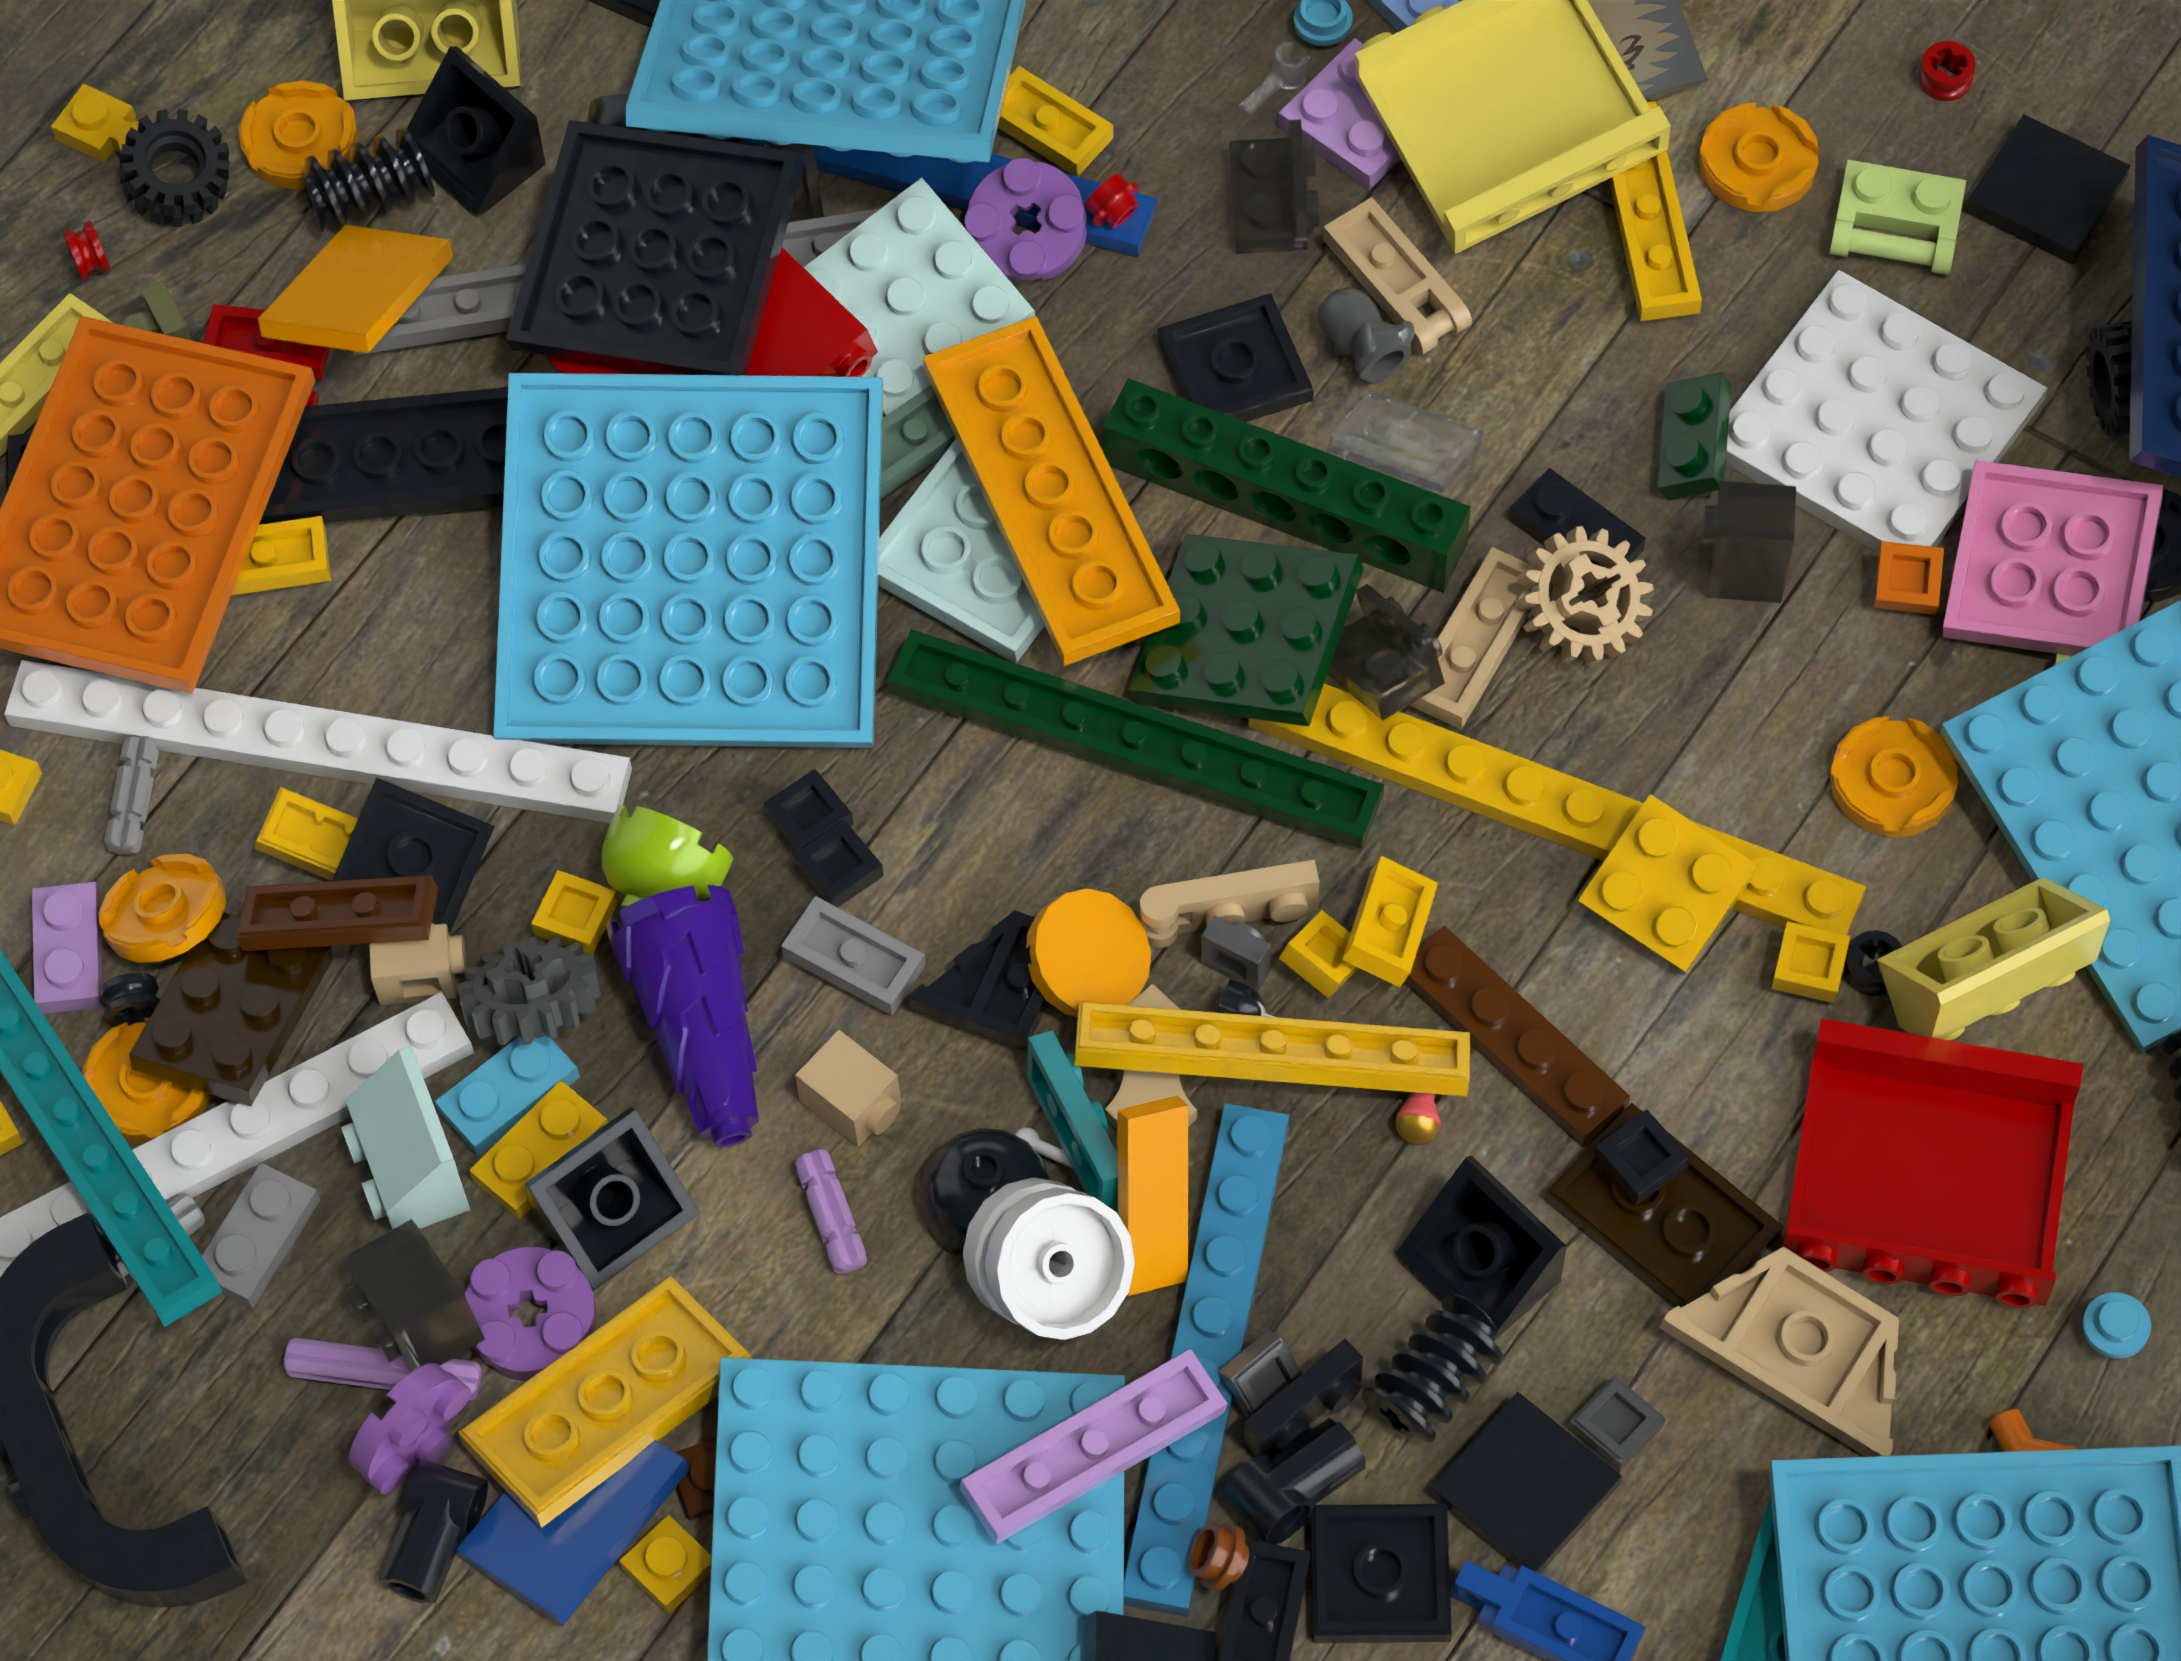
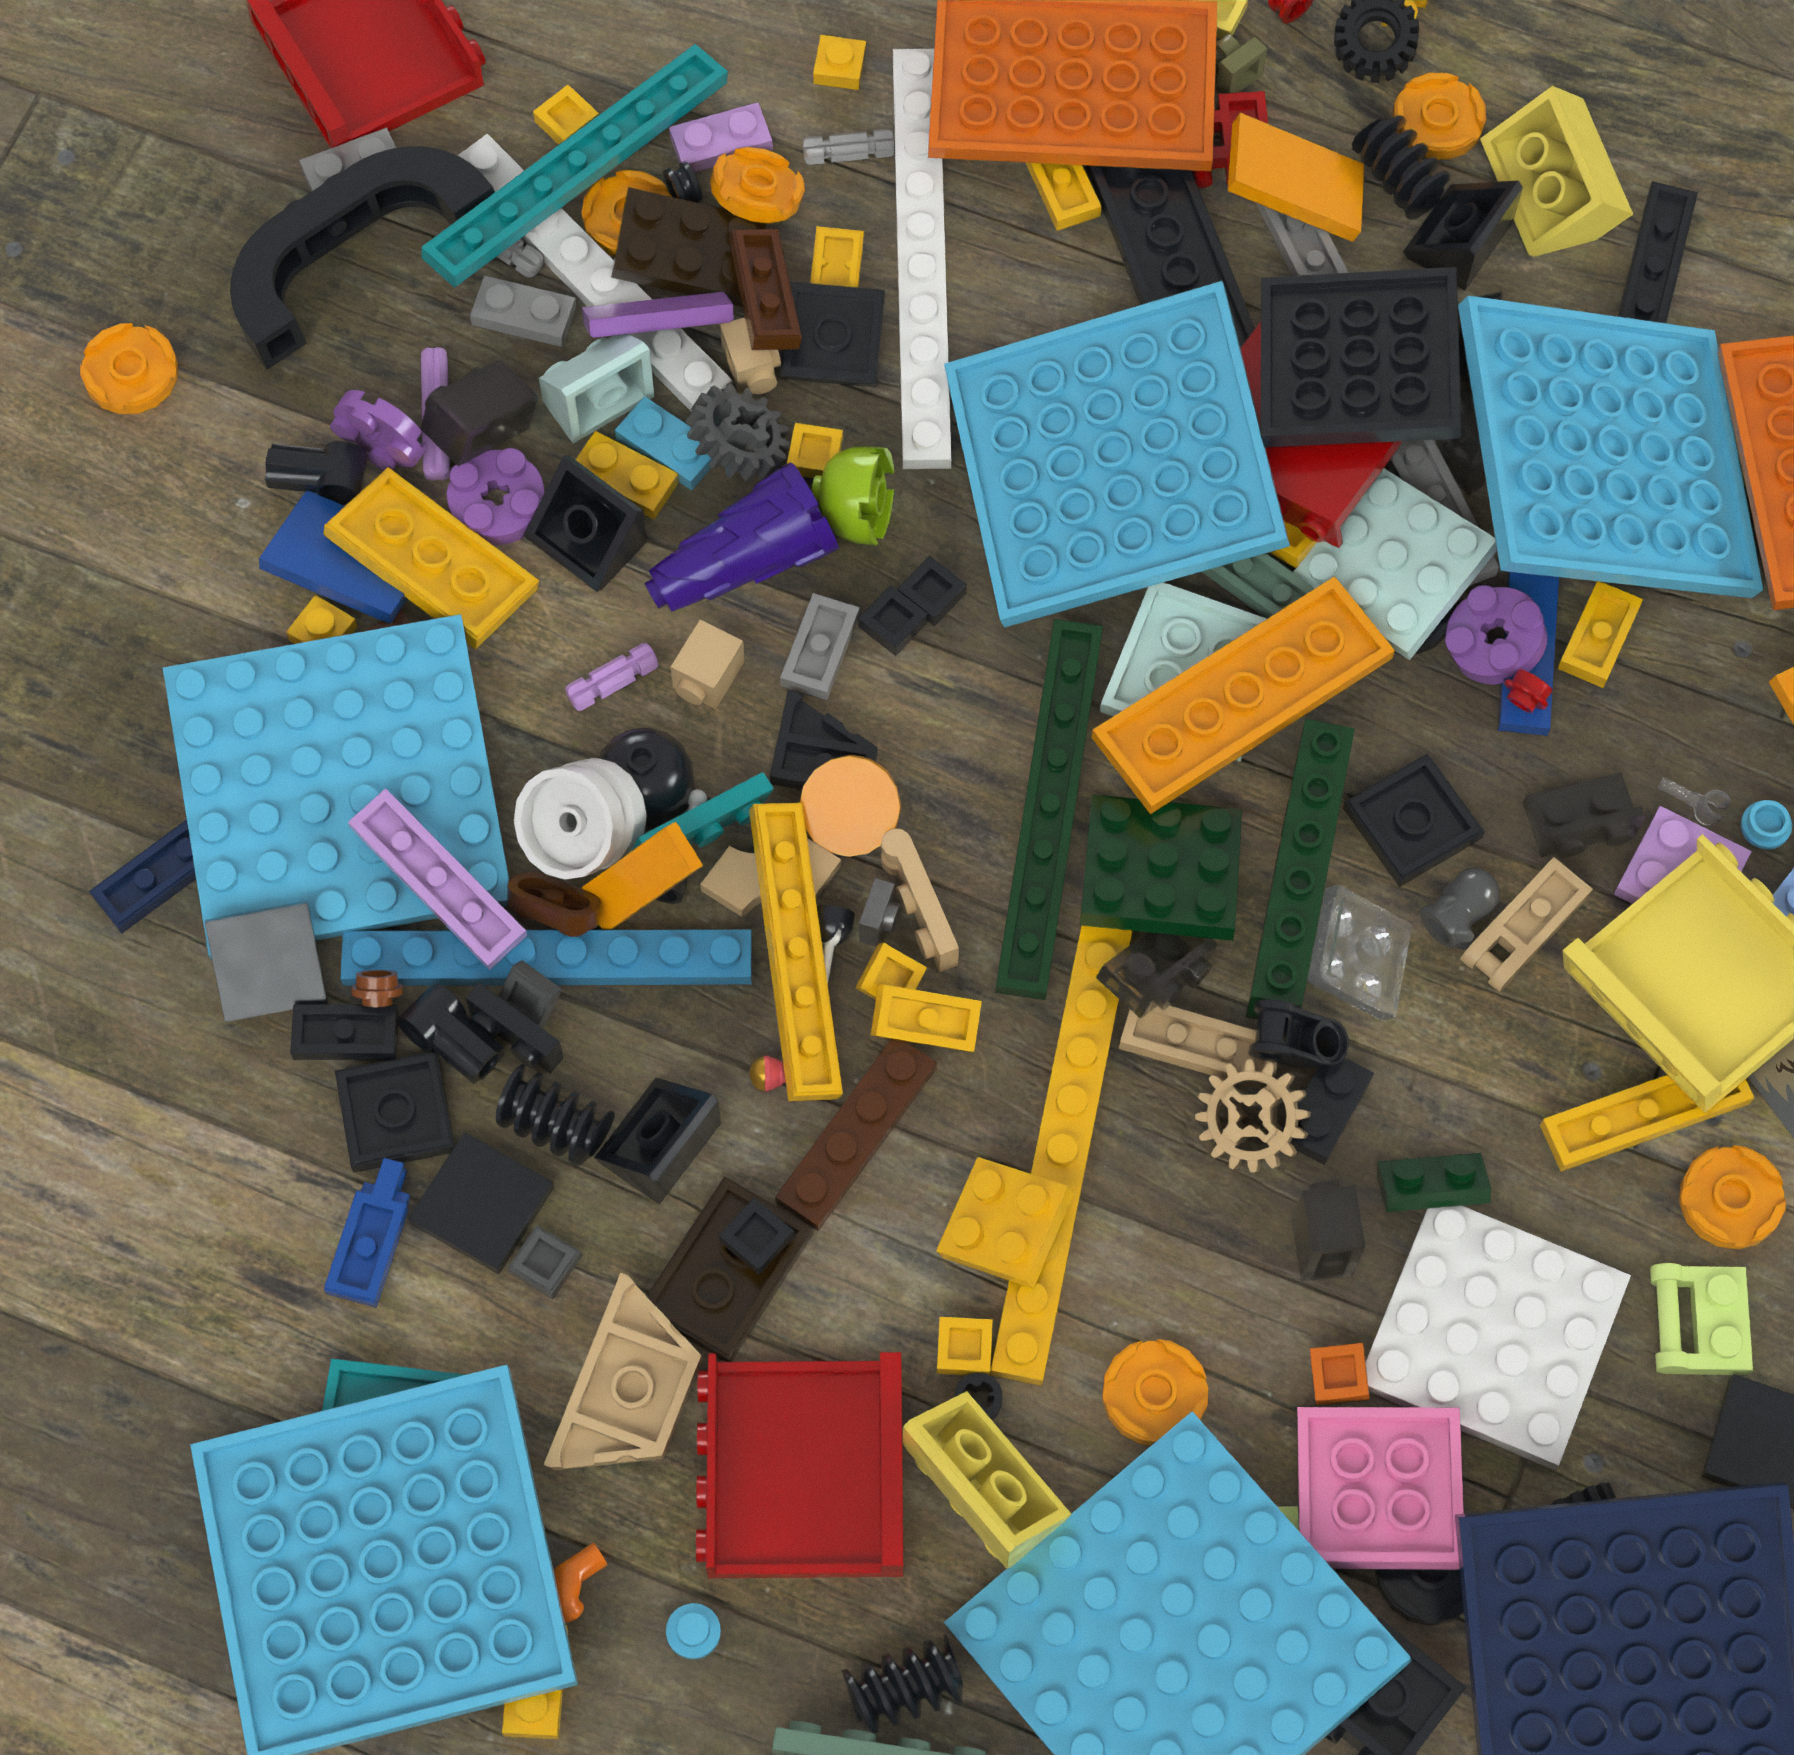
camera: 75 degrees right, 5 degrees up
none -> reddish brown plate [507,872,600,937]
none -> medium lavender tile [582,292,734,338]
none -> black piece [1248,1000,1349,1069]

